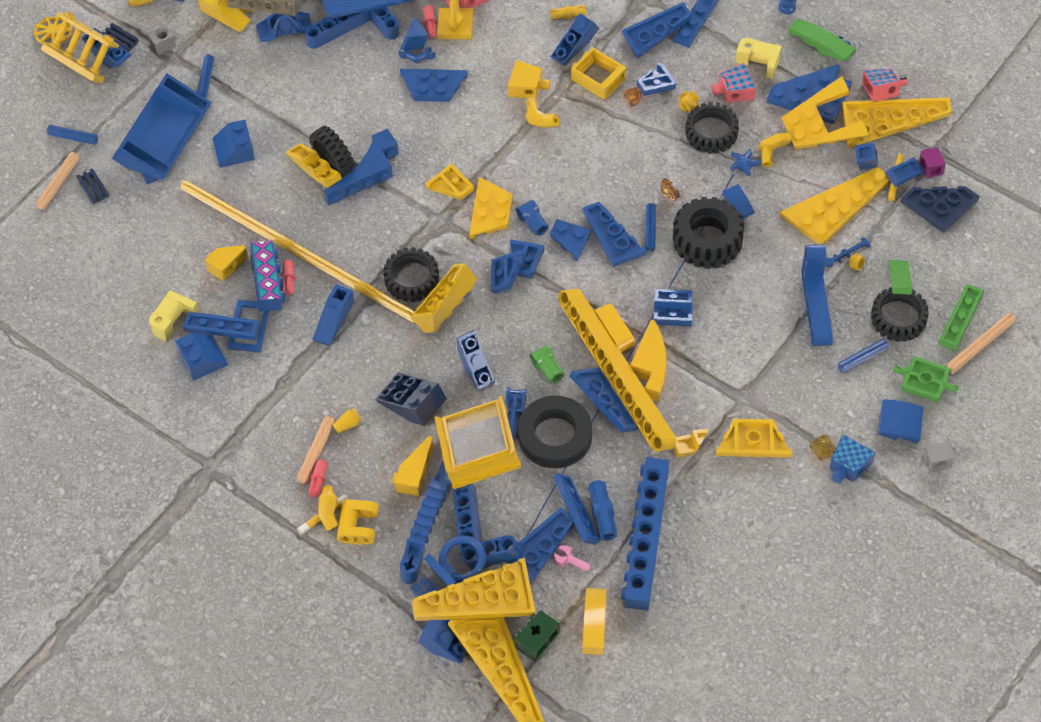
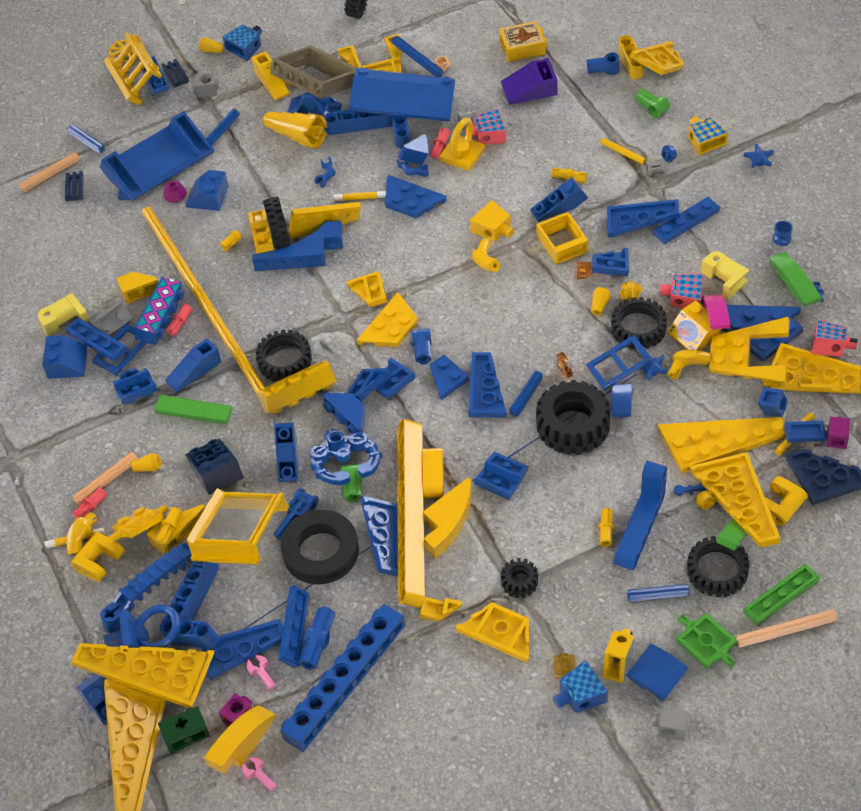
camera: 30 degrees right, 5 degrees down
none -> light grey bracket [88,298,134,335]
none -> yellow plate [107,504,169,544]
none -> blue slope [113,368,158,405]
none -> bright green tile [154,395,233,425]
none -> yellow axle [156,507,182,545]
none -> magenta cone [163,181,187,203]
none -> yellow pin [219,230,242,252]
none -> magenta brick [219,693,253,726]
none -> bright pink bar [242,757,276,791]
none -> yellow cone [263,111,327,149]
none -> yellow wing [288,202,361,240]
none -> blue piece [310,429,382,485]
none -> blue arm [314,157,336,188]
none -> blue slope [322,393,366,434]
none -> yellow bar [334,191,386,202]
none -> black tyre [501,558,538,598]
none -> blue window [586,335,653,391]
none -> yellow cone [591,287,611,316]
none -> yellow axle [598,507,615,547]
none -> yellow torso [602,628,634,683]
none -> yellow slope [667,300,721,350]
none -> yellow wing [689,452,781,548]
none -> dark pink slope [701,295,730,330]
none -> yellow connector [765,476,808,527]

